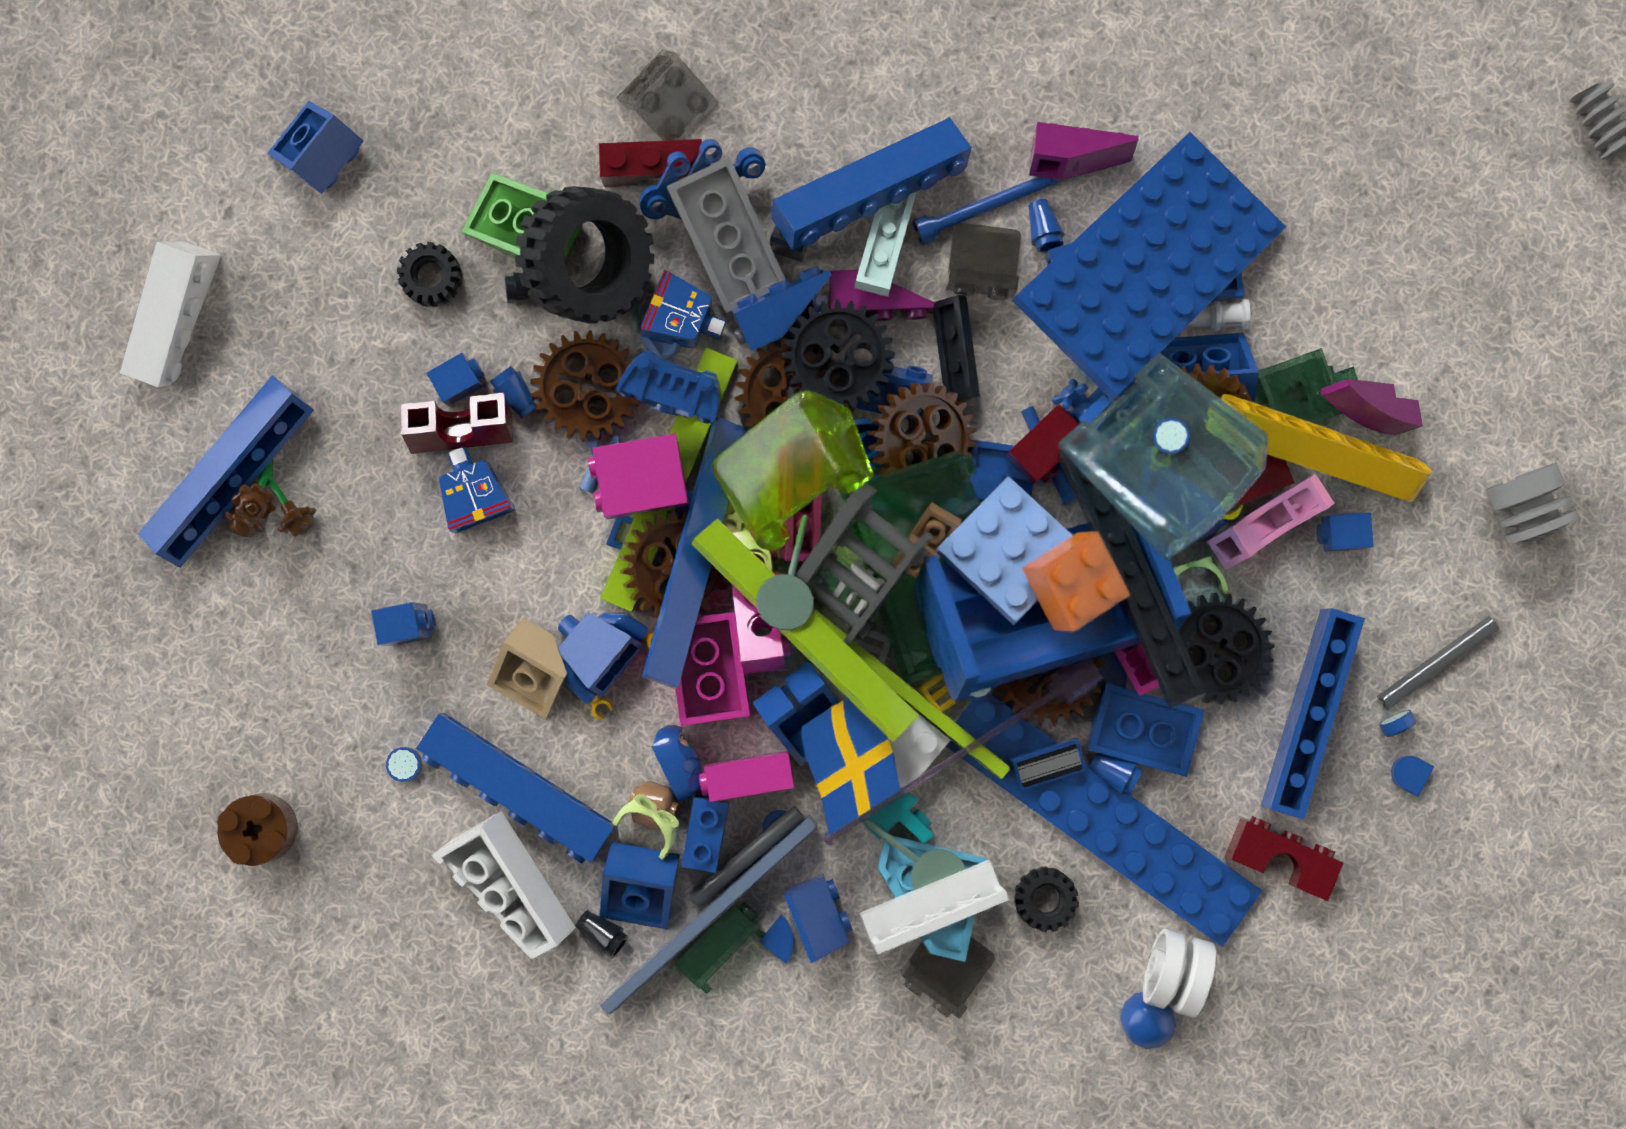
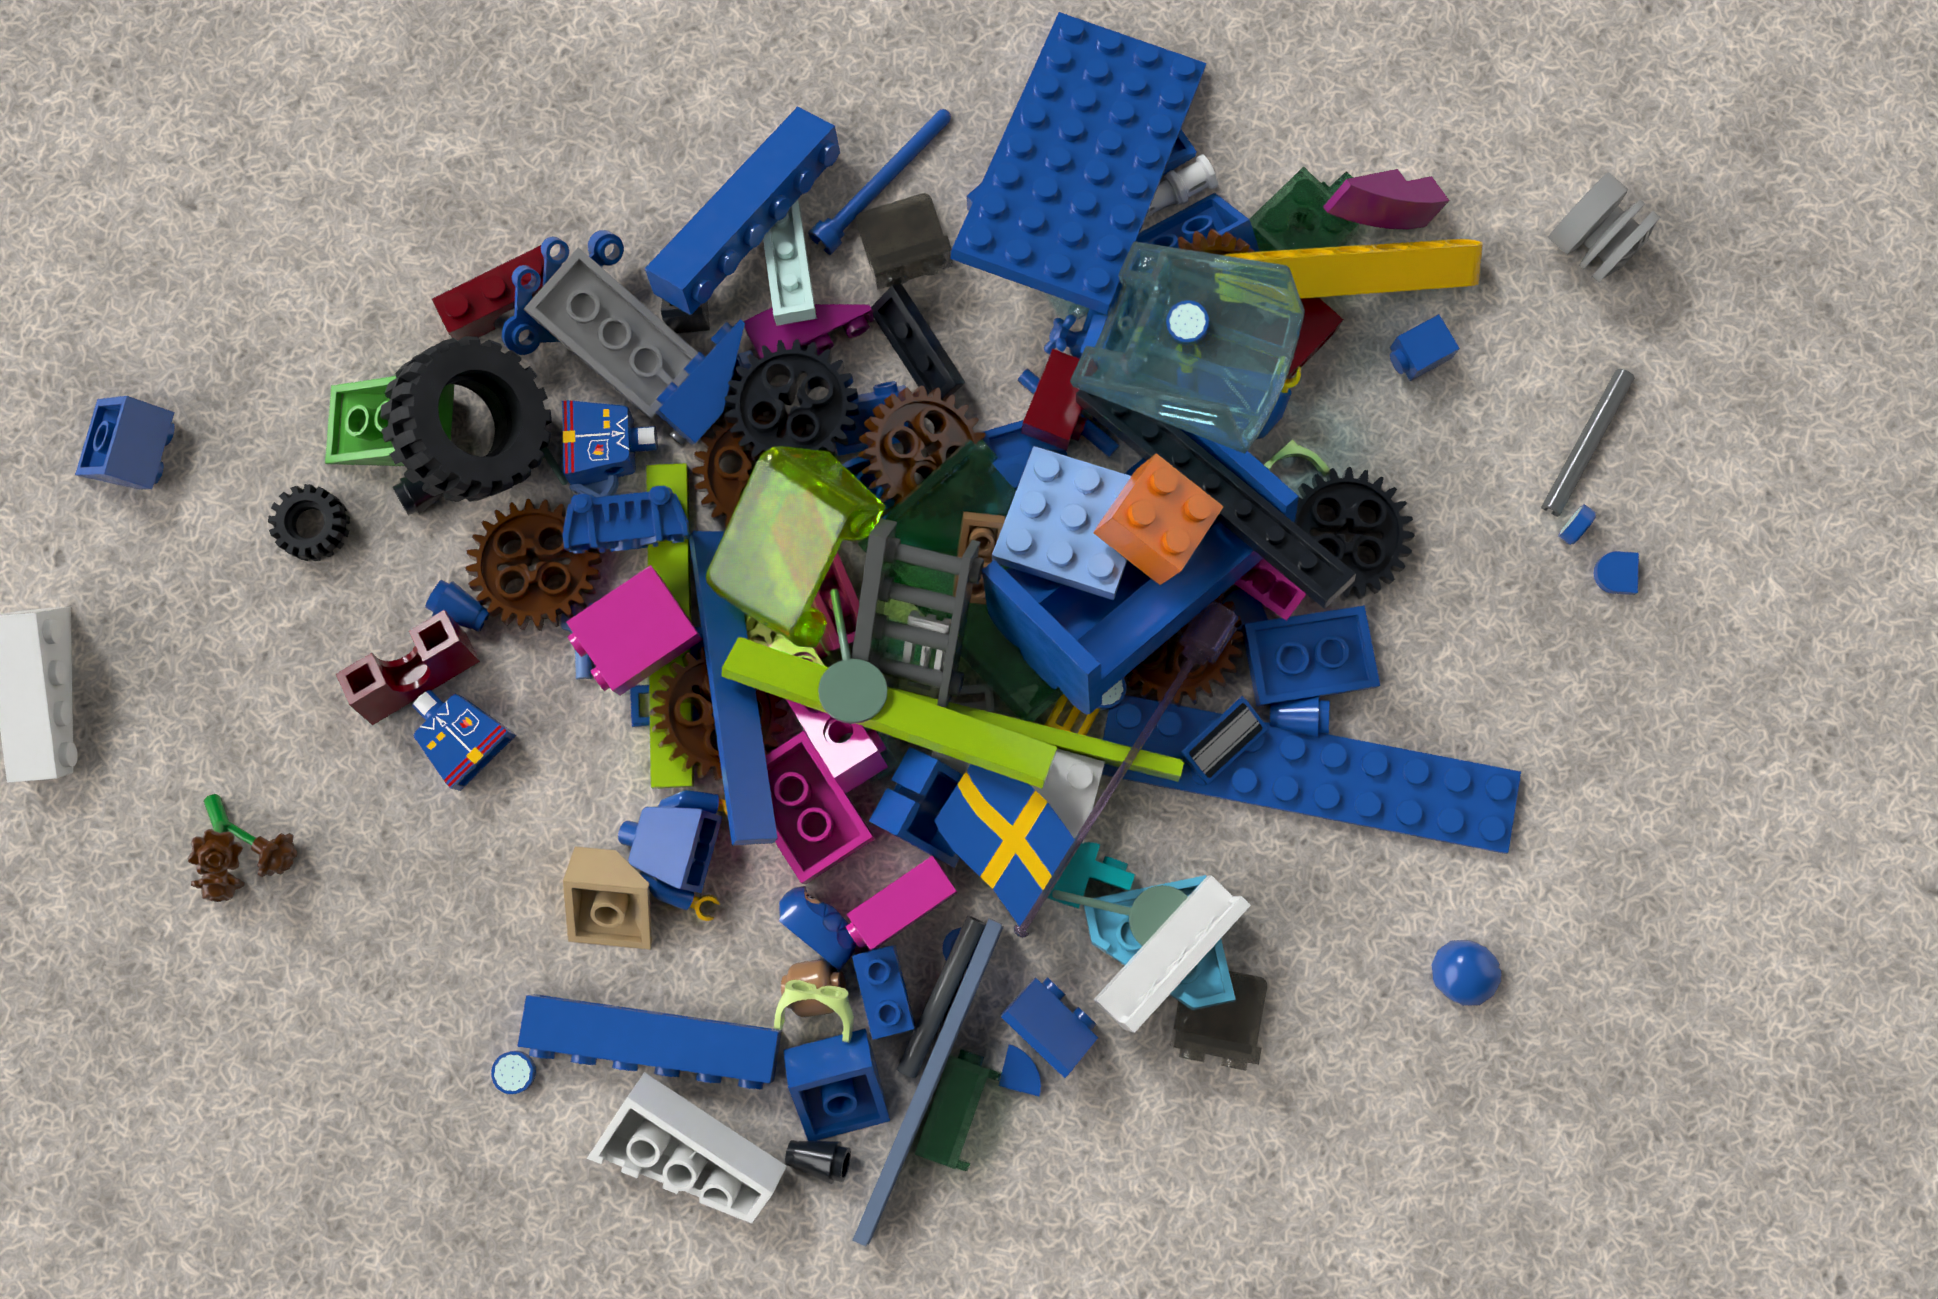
camera: 20 degrees left, 5 degrees down
blue brick [138,375,314,568] -> none
reddish brown brick [217,793,298,866] -> none
blue brick [371,602,436,646] -> none
blue brick [426,353,485,407] -> none
clear smoke bracket [616,49,718,141] -> none
black tyre [1014,867,1079,932] -> none
blue cone [1028,199,1065,253] -> none
magenta slope [1029,122,1139,180] -> none
white wheel [1143,928,1216,1018] -> none
bright pink arch [1207,474,1334,570] -> none
dark red arch [1224,816,1344,901] -> none
blue brick [1261,608,1365,820] -> none

